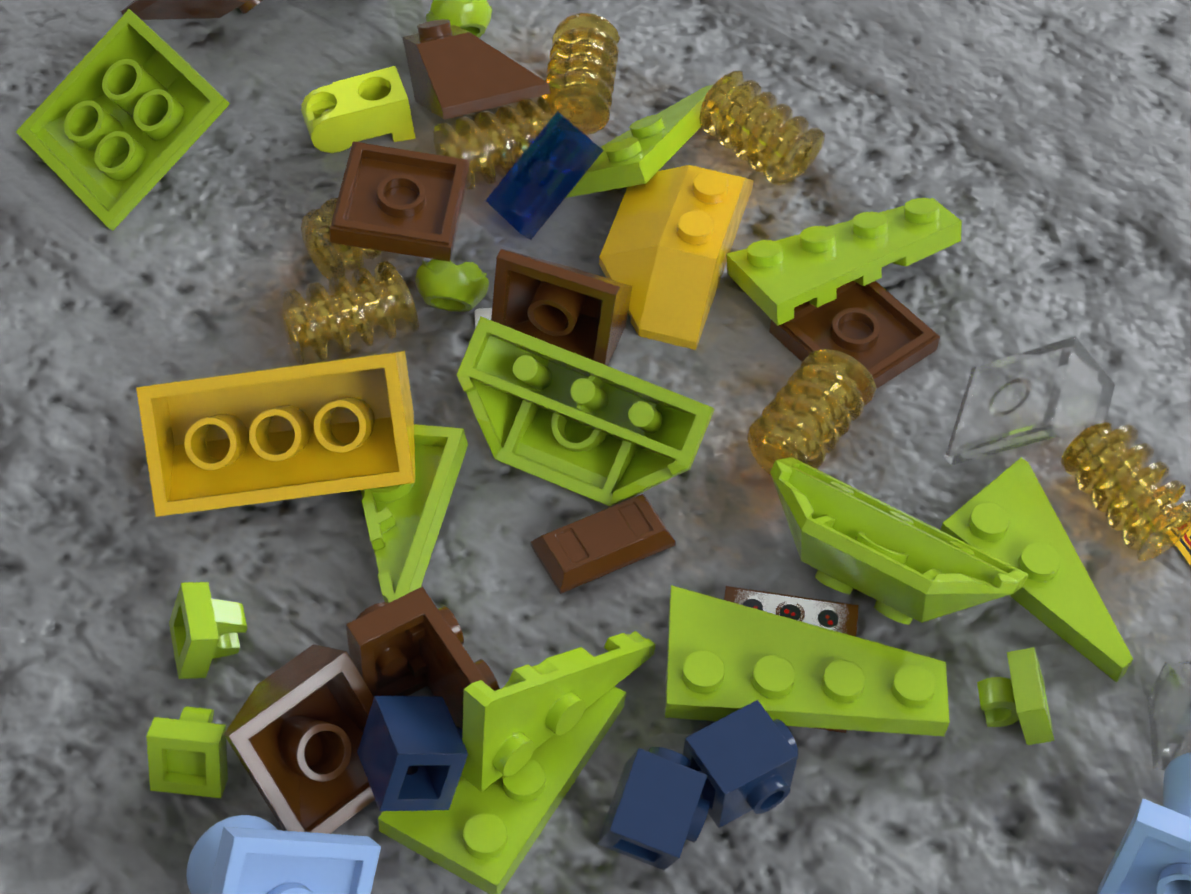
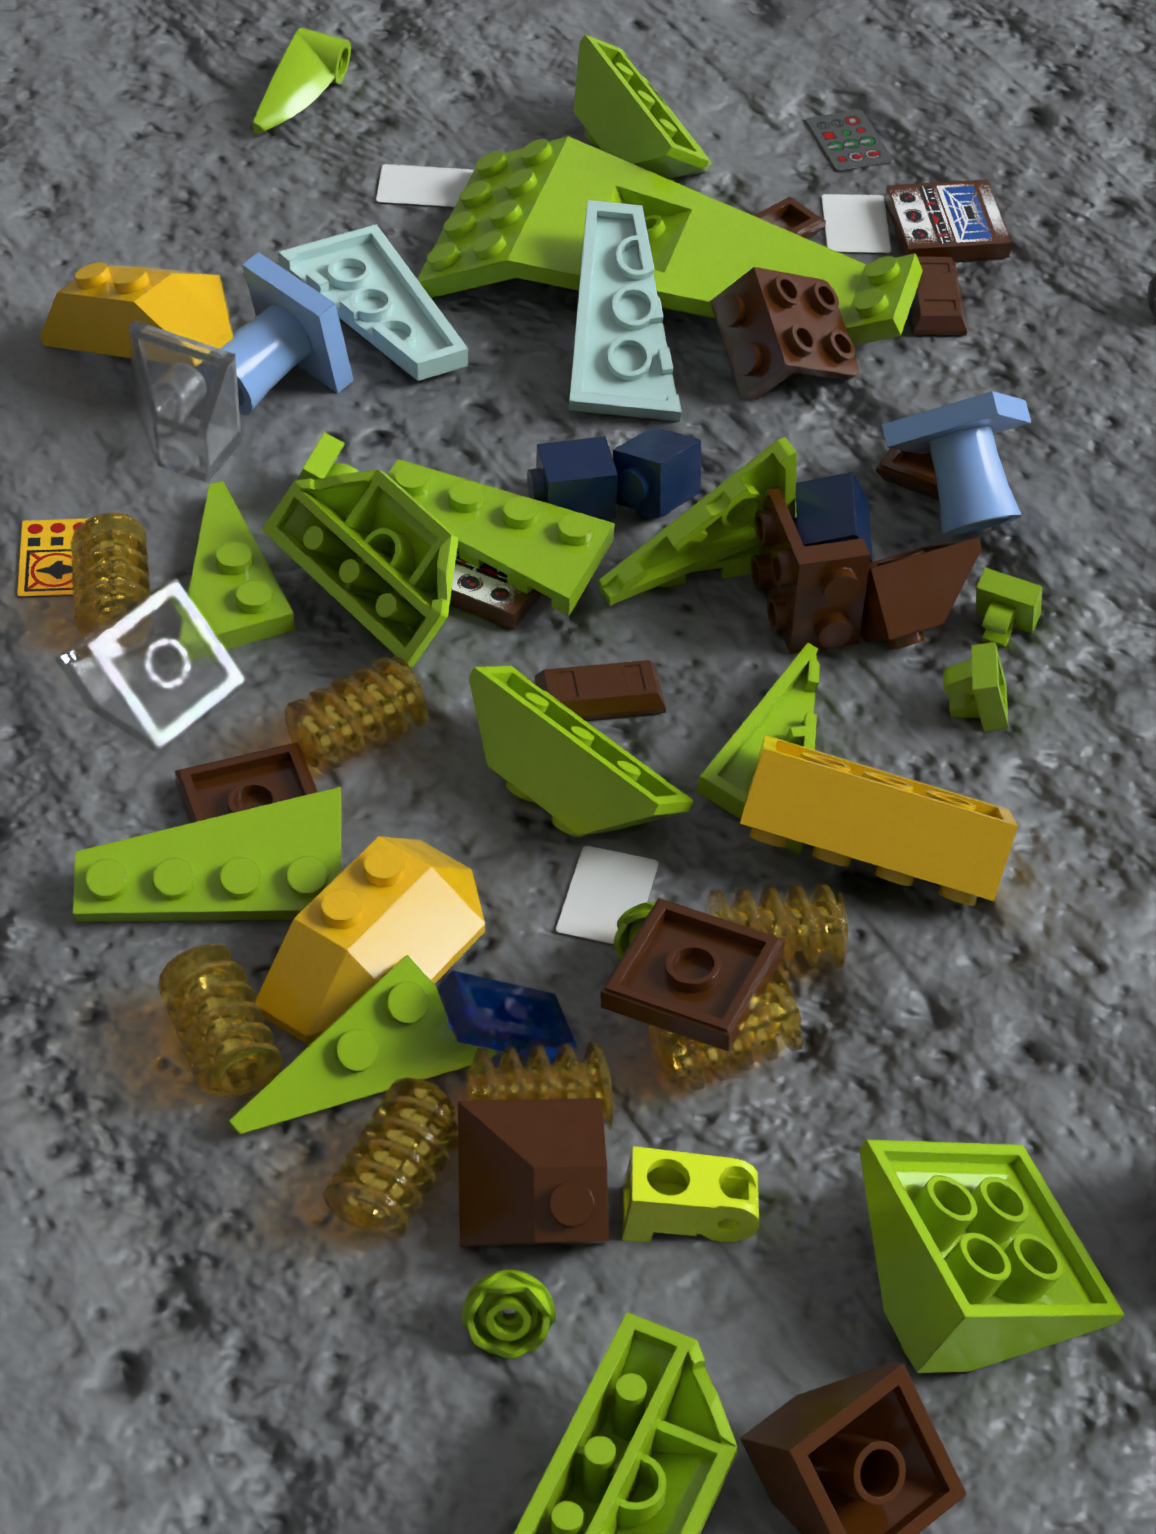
camera: 160 degrees left, 5 degrees down
reddish brown slope [491,249,632,366] -> none

